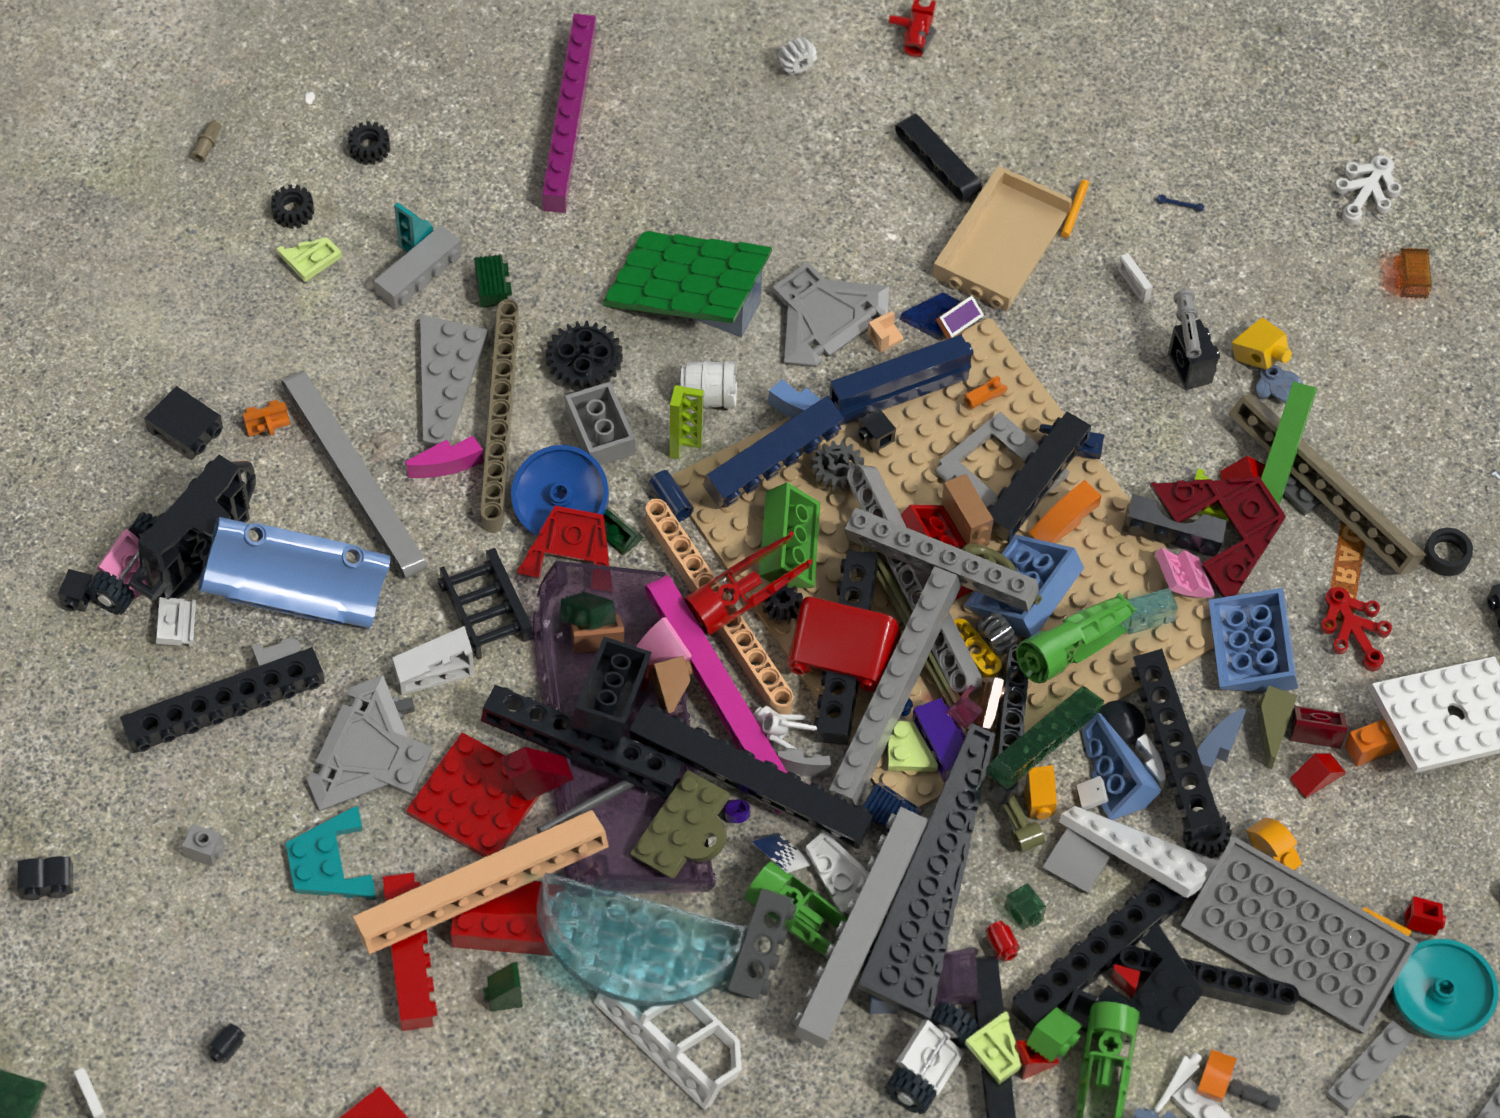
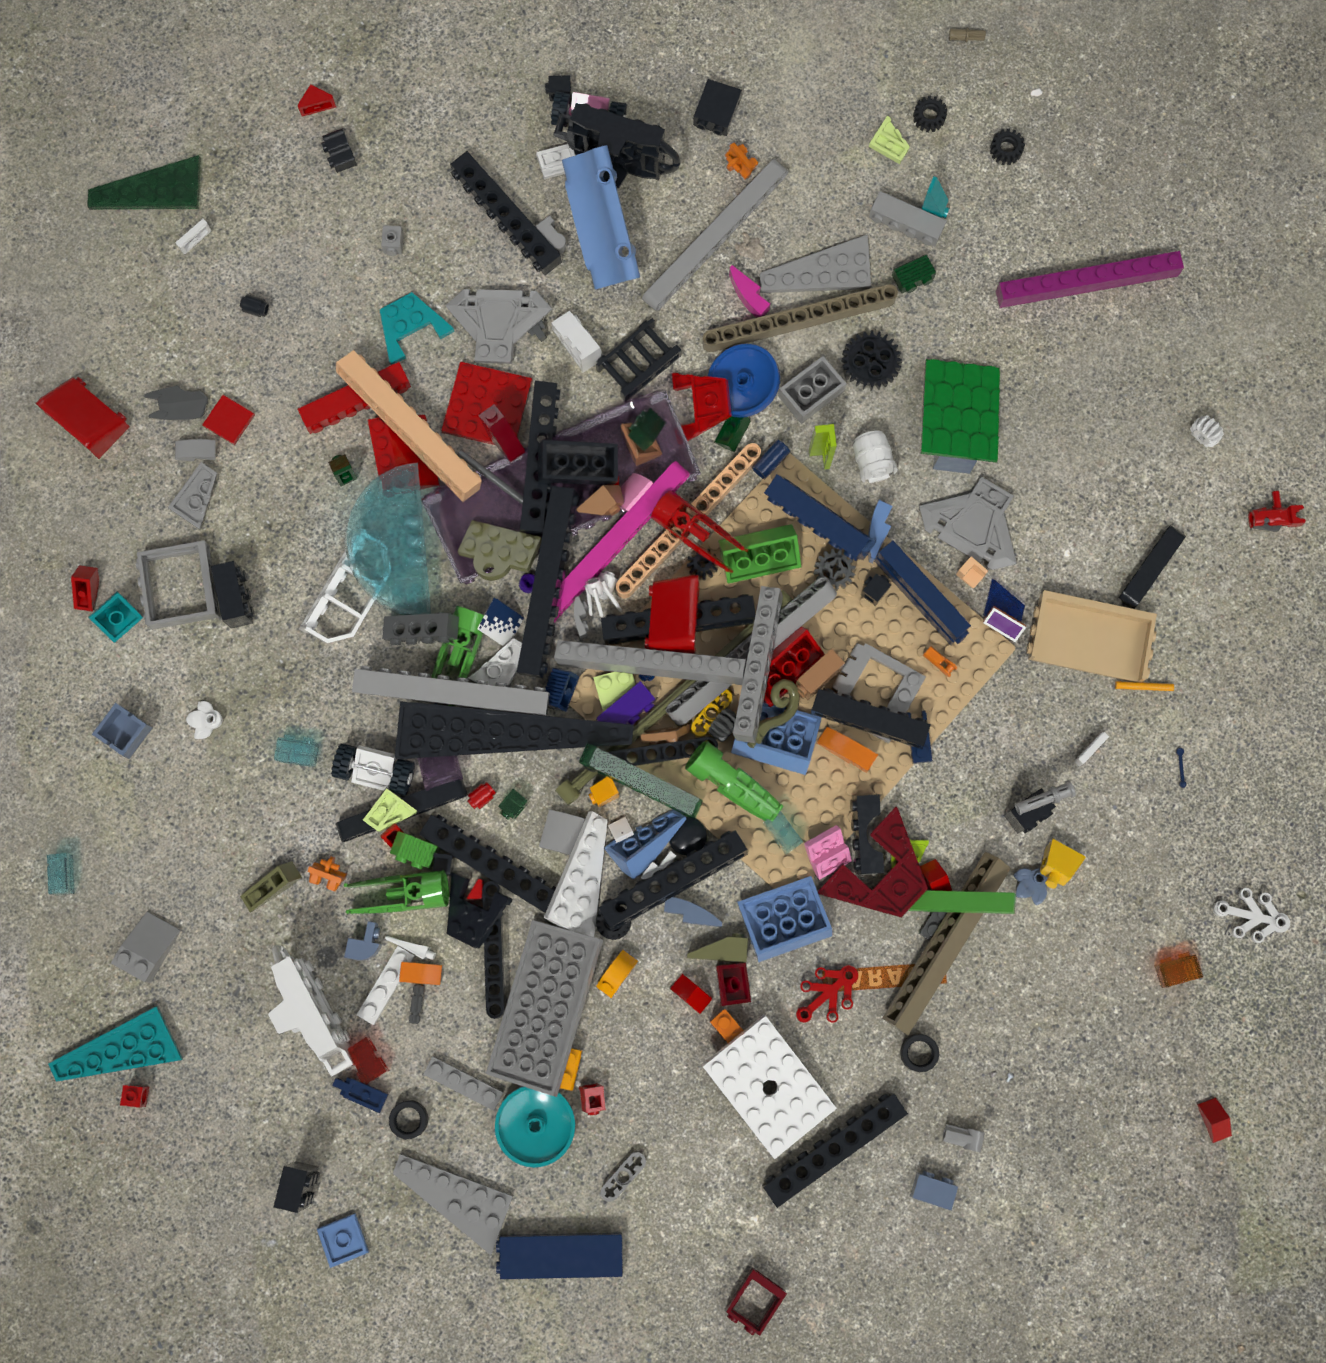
camera: 75 degrees right, 20 degrees up
clear pink panel [947,684,983,730] -> none

